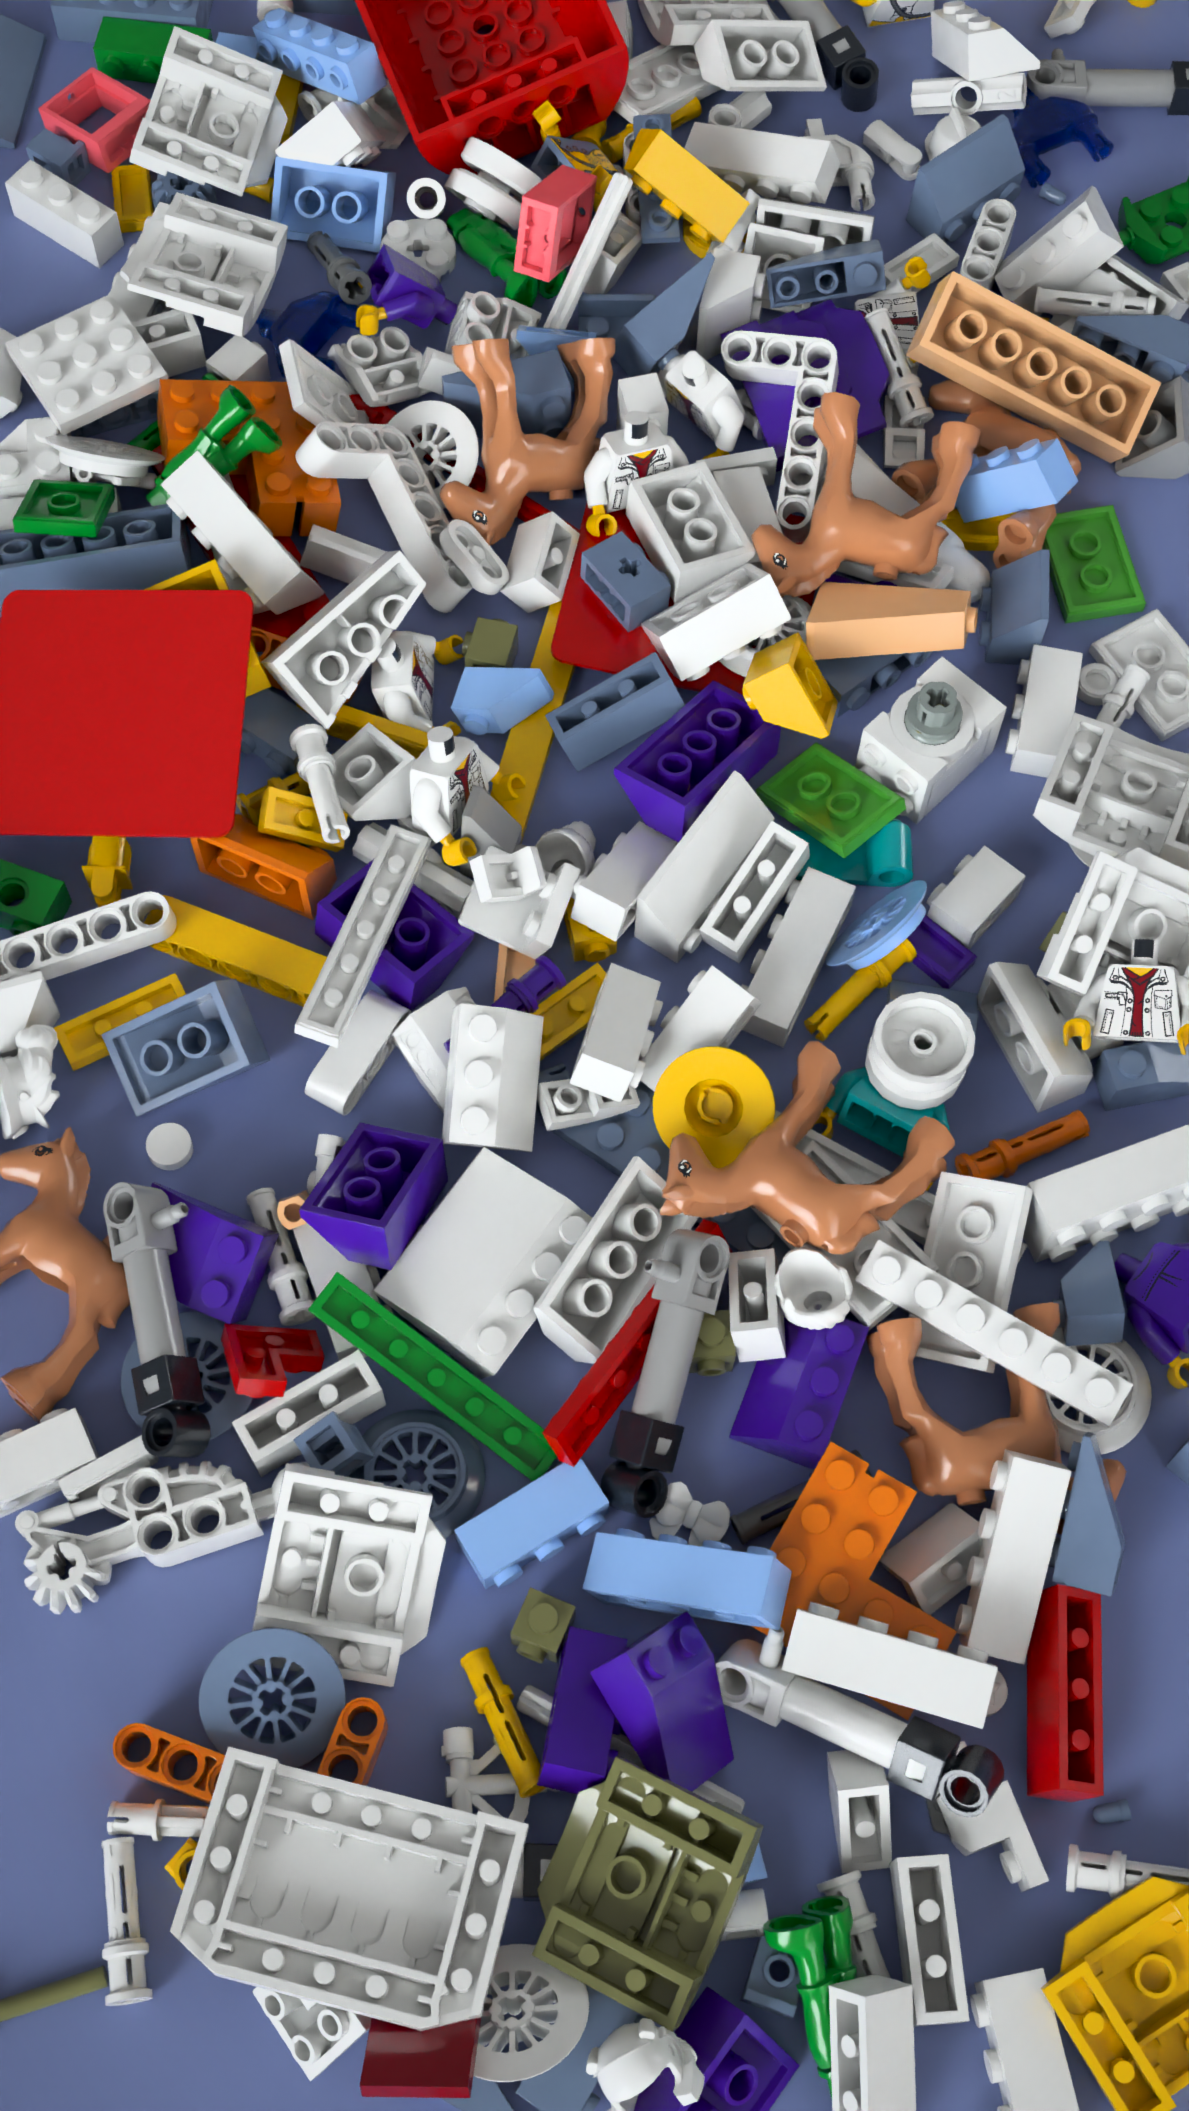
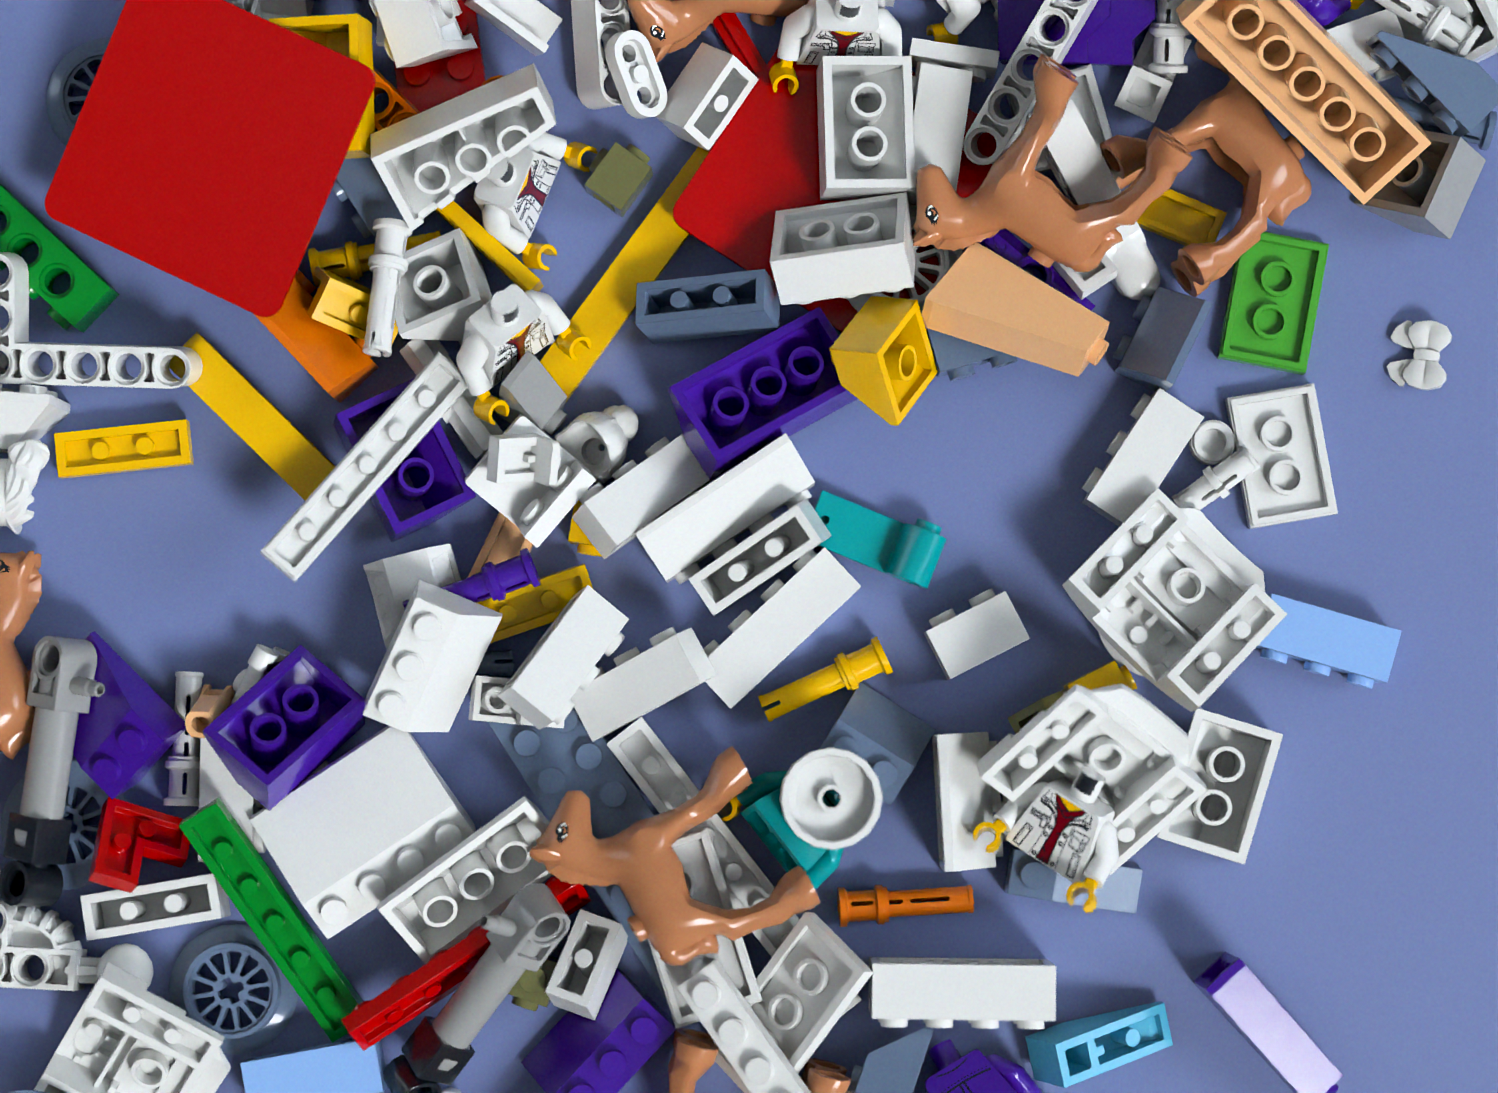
camera: 25 degrees right, 20 degrees up
yellow arm [82,836,133,907] -> none
sand blue slope [101,979,270,1117] -> none
white tile [146,1123,193,1171] -> none
sand blue brick [293,1411,375,1477] -> none
white beam [305,990,412,1116] -> none
light blue slope [451,667,554,735] -> none
sand blue brick [580,531,671,632] -> none
yellow hat [653,1046,775,1168] -> none
bright green tile [755,742,906,859] -> none
white piece [774,1248,853,1330] -> none
light blue piece [825,880,927,970] -> none
white piece [855,657,1007,824] -> none
dark purple tile [907,914,977,989] -> none
light blue brick [955,438,1078,523] -> none

